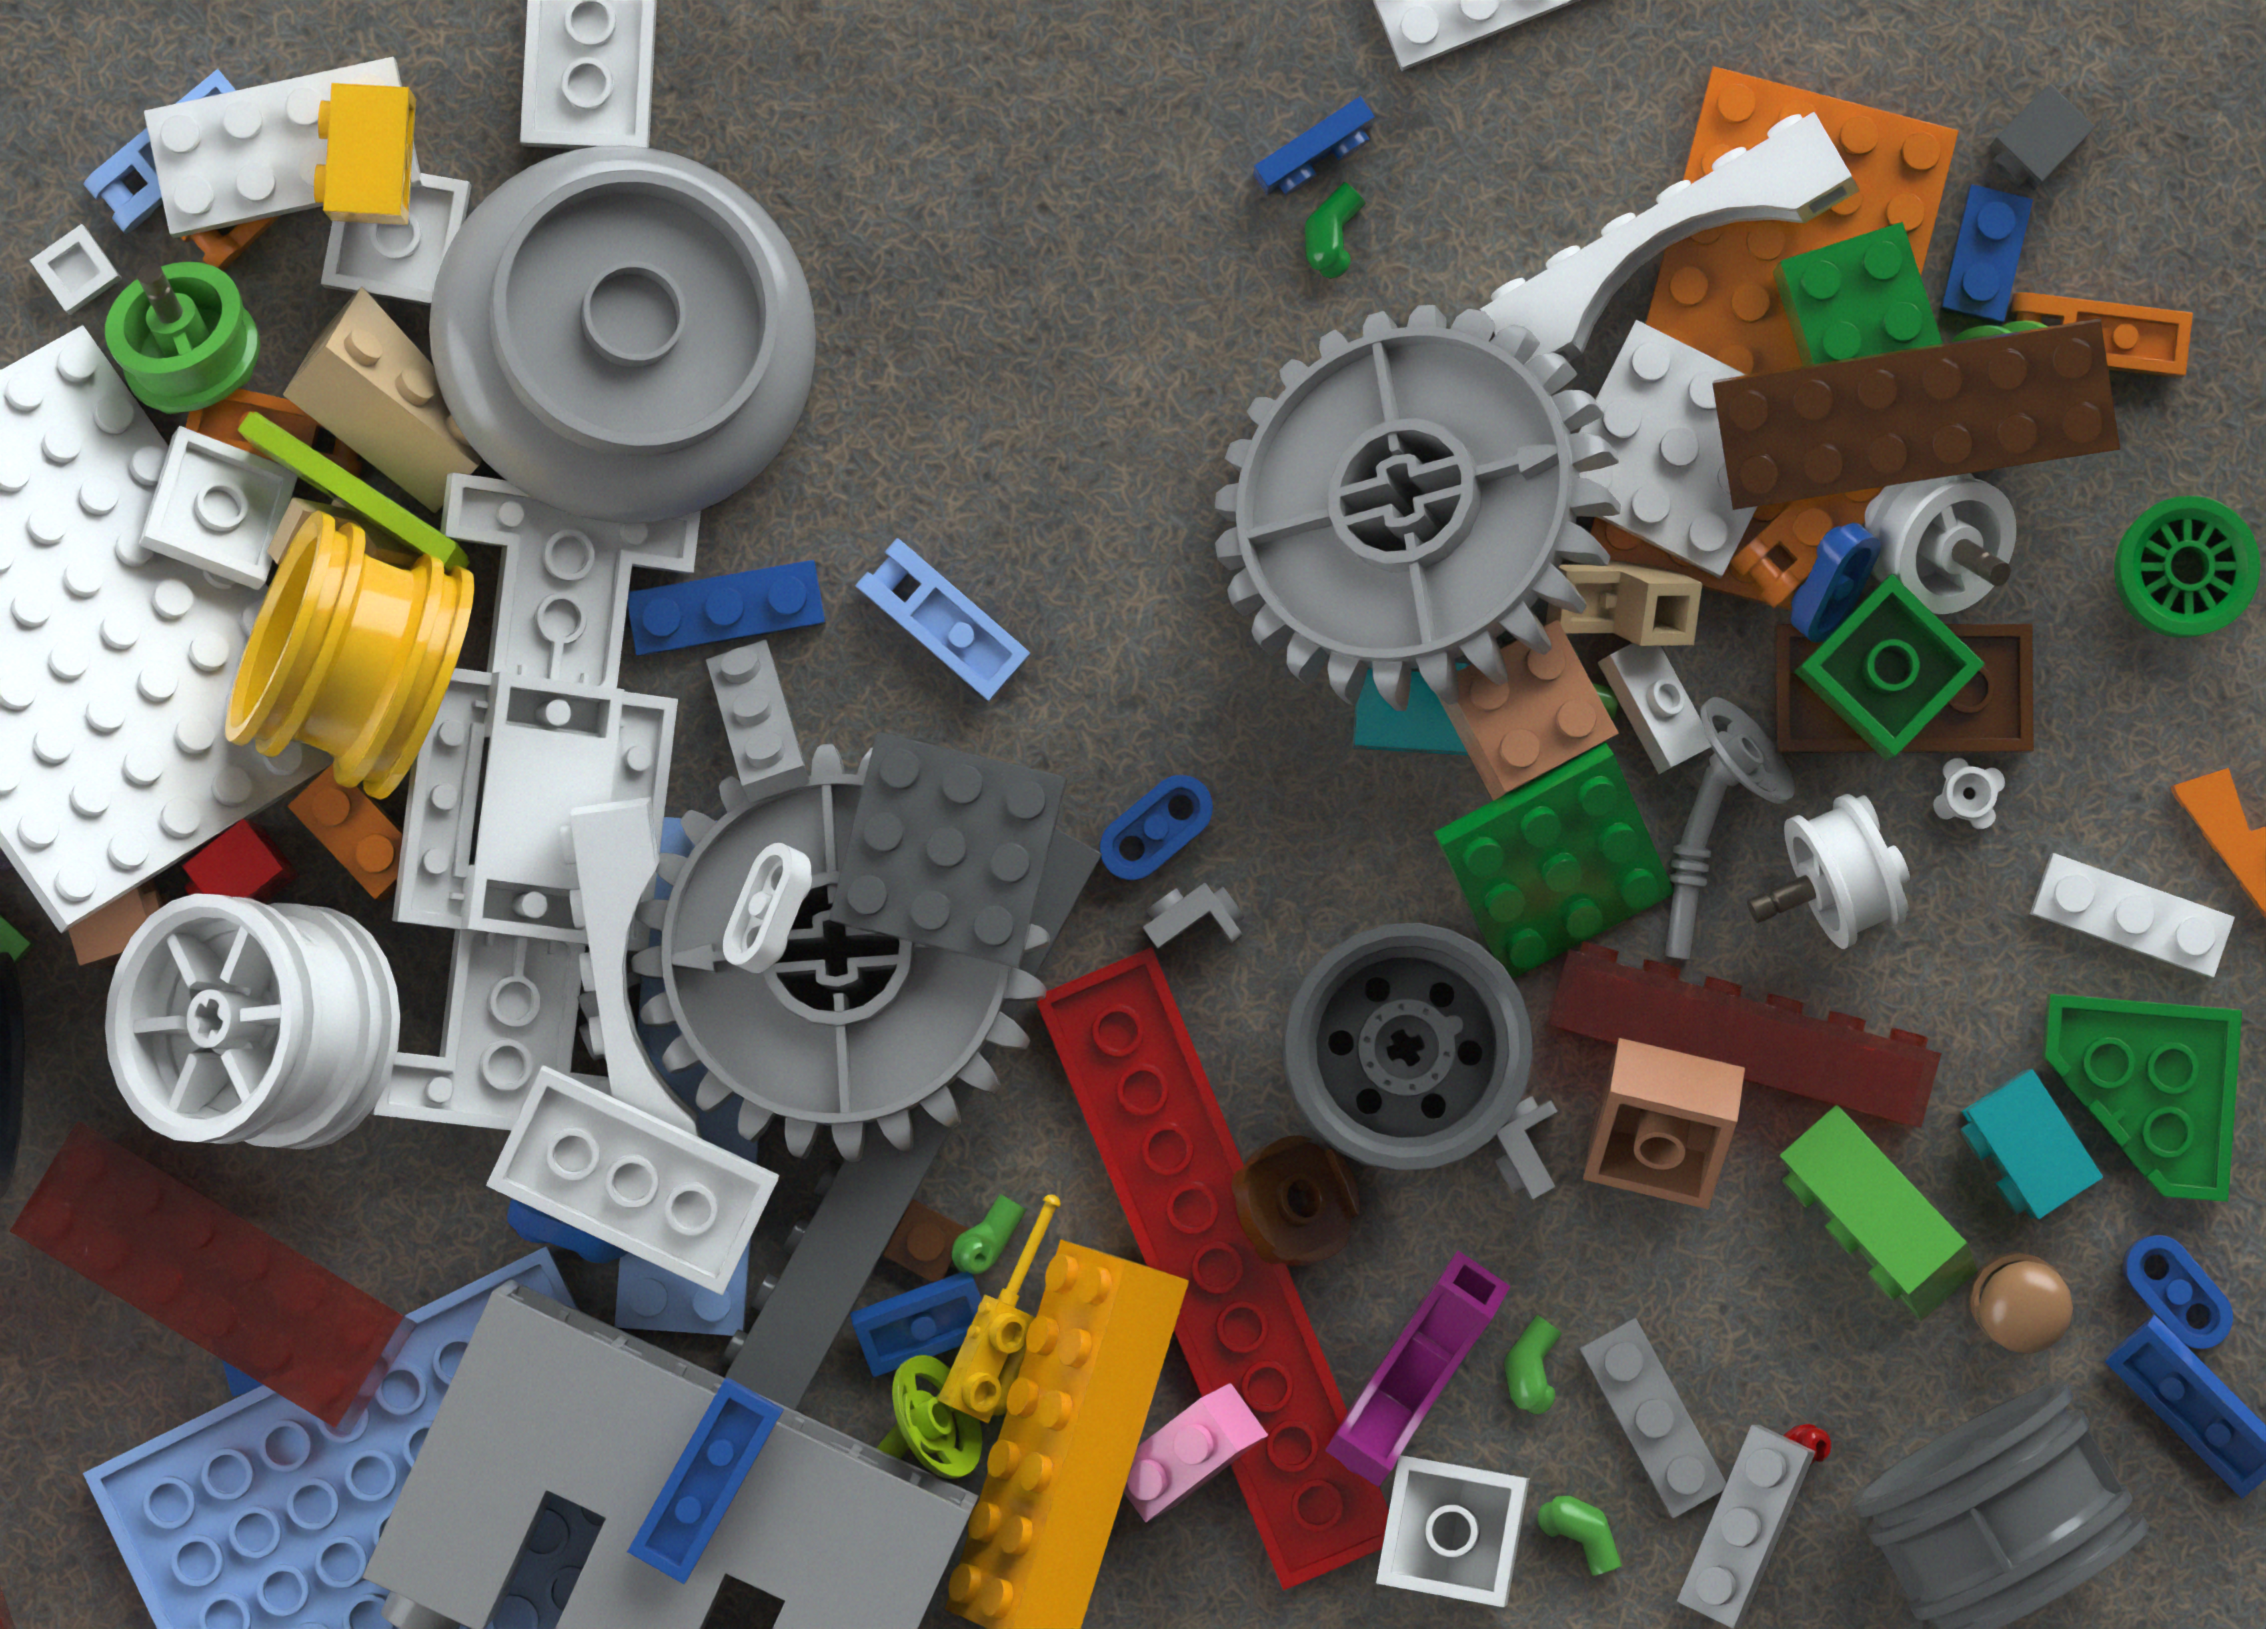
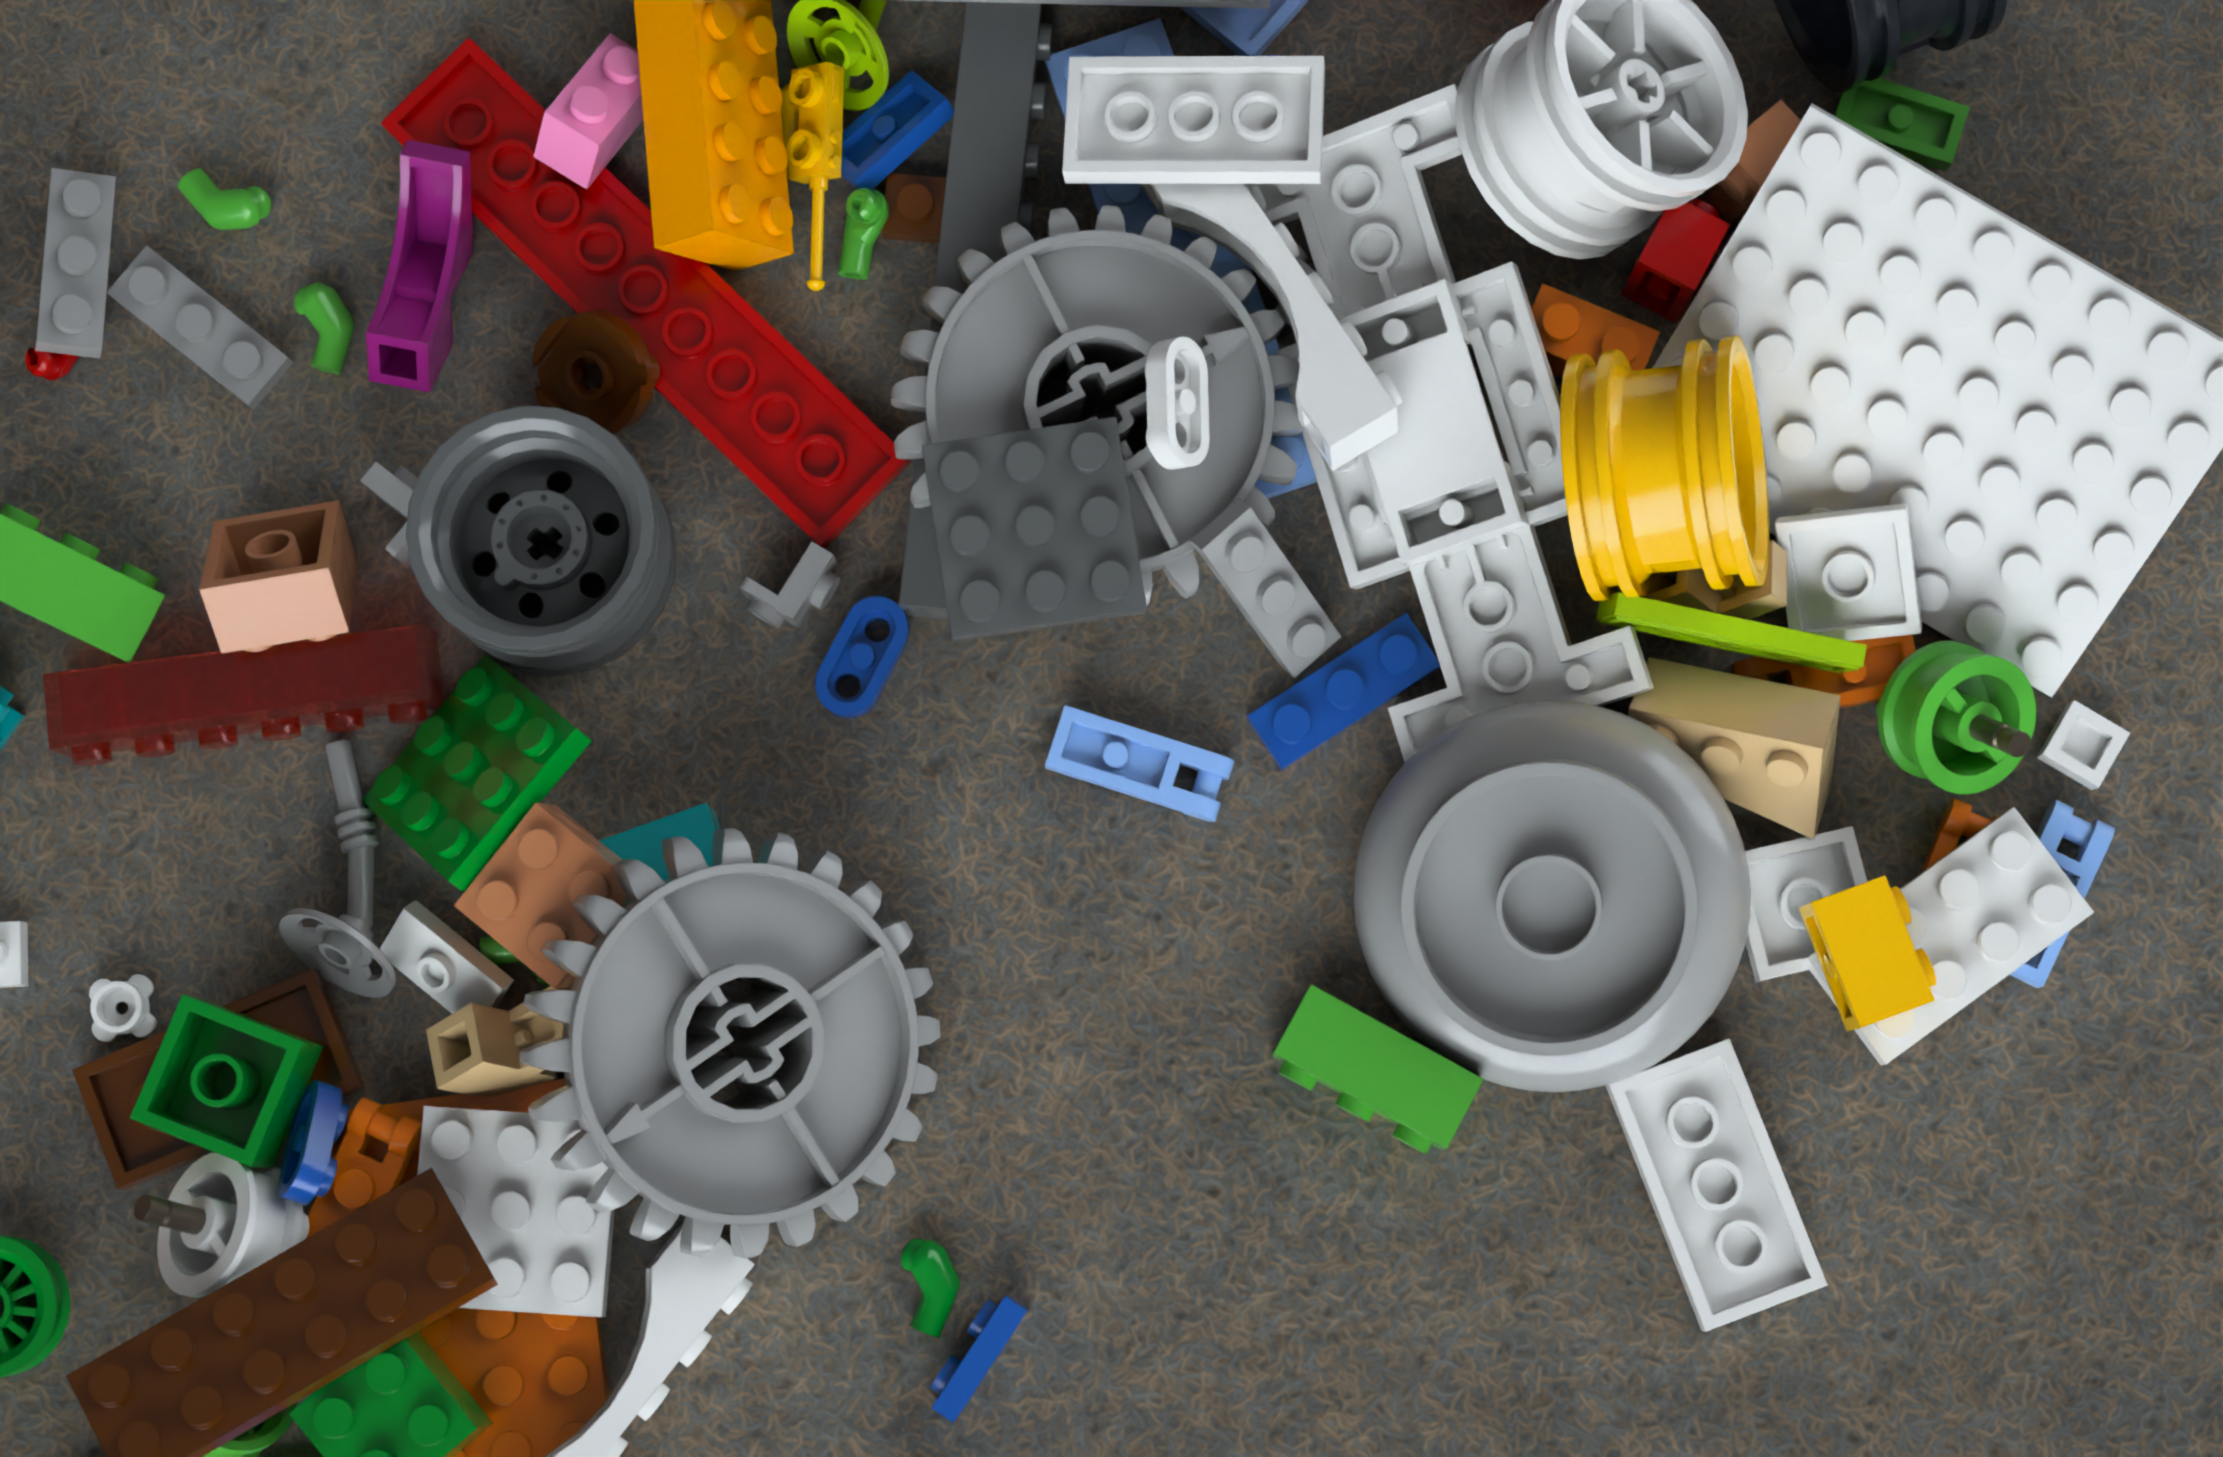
camera: 160 degrees right, 5 degrees down
white slope [1376,1455,1530,1607] -> none
white wheel [1747,794,1910,949] -> none
none -> bright green brick [1272,984,1484,1154]

